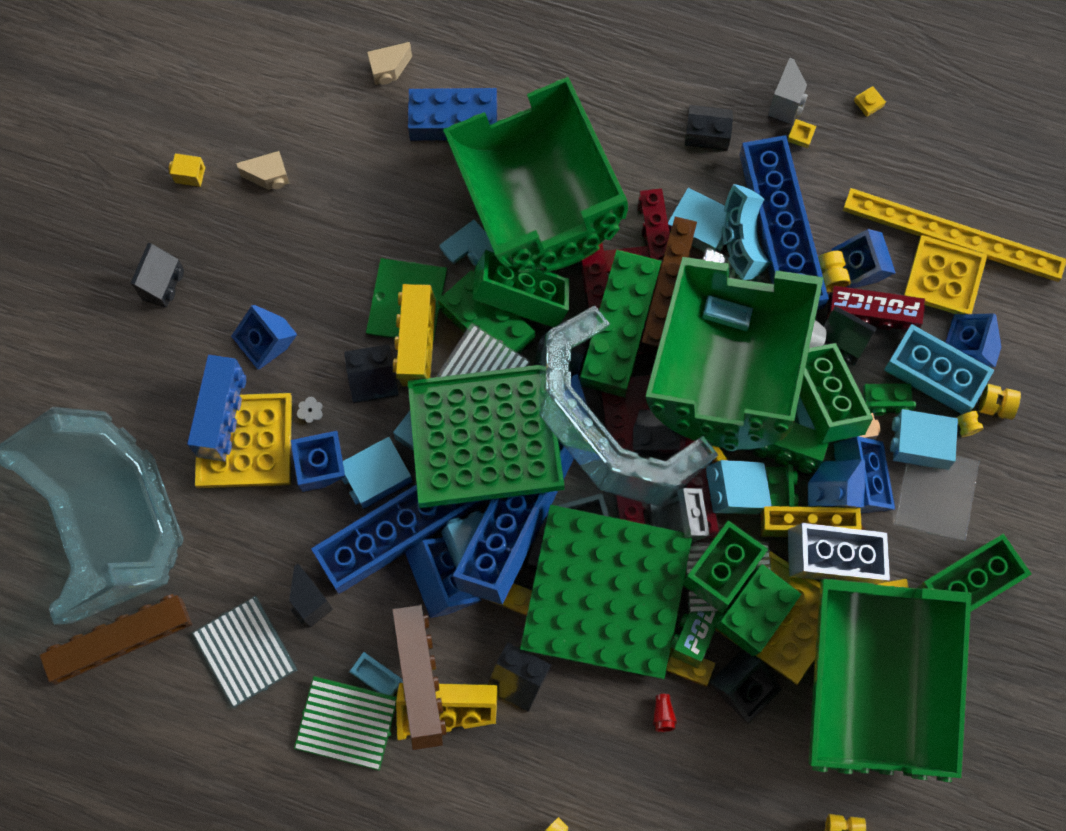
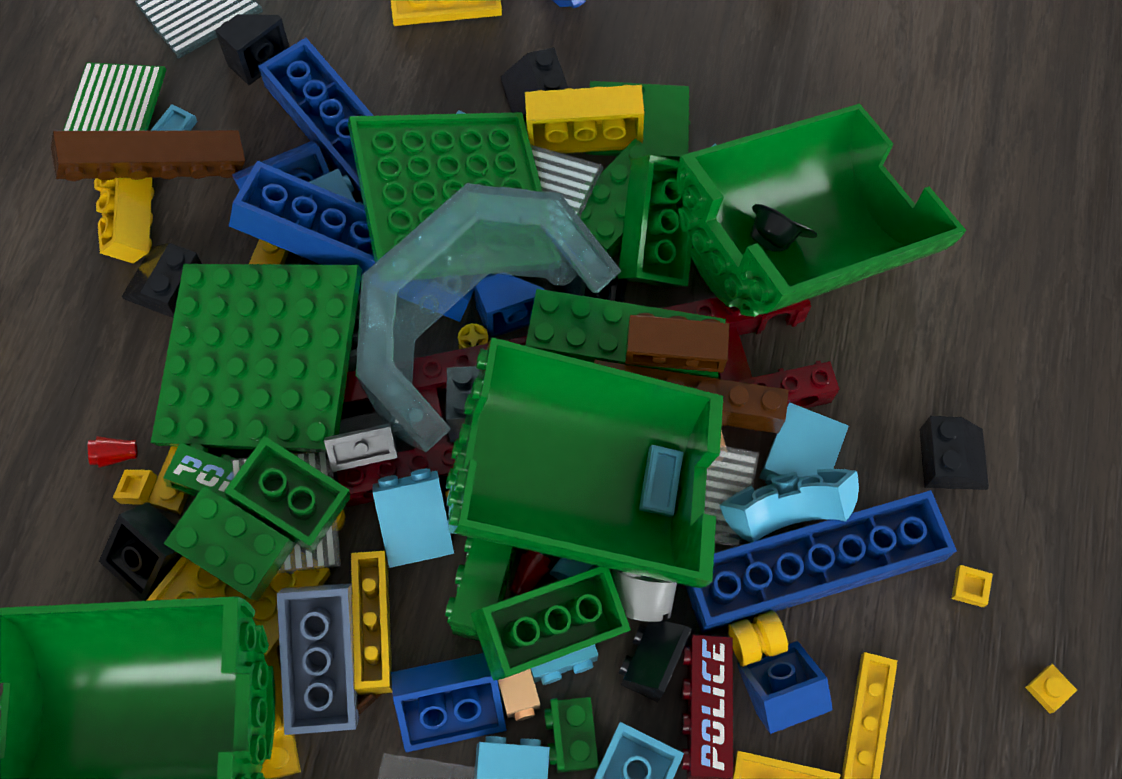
camera: 80 degrees right, 5 degrees down
blue slope [290,431,346,492] -> none
light grey plant [297,397,323,423] -> none
medium azure brick [342,437,413,509] -> none
tan slope [367,42,412,85] -> none
blue brick [408,88,497,141] -> none
green bracket [765,464,798,507] -> none
light grey slope [768,58,808,124] -> none
blue slope [808,460,865,508] -> none
none -> yellow plate [113,470,158,505]
none -> reddish brown brick [625,313,729,373]
none -> black piece [751,204,818,252]

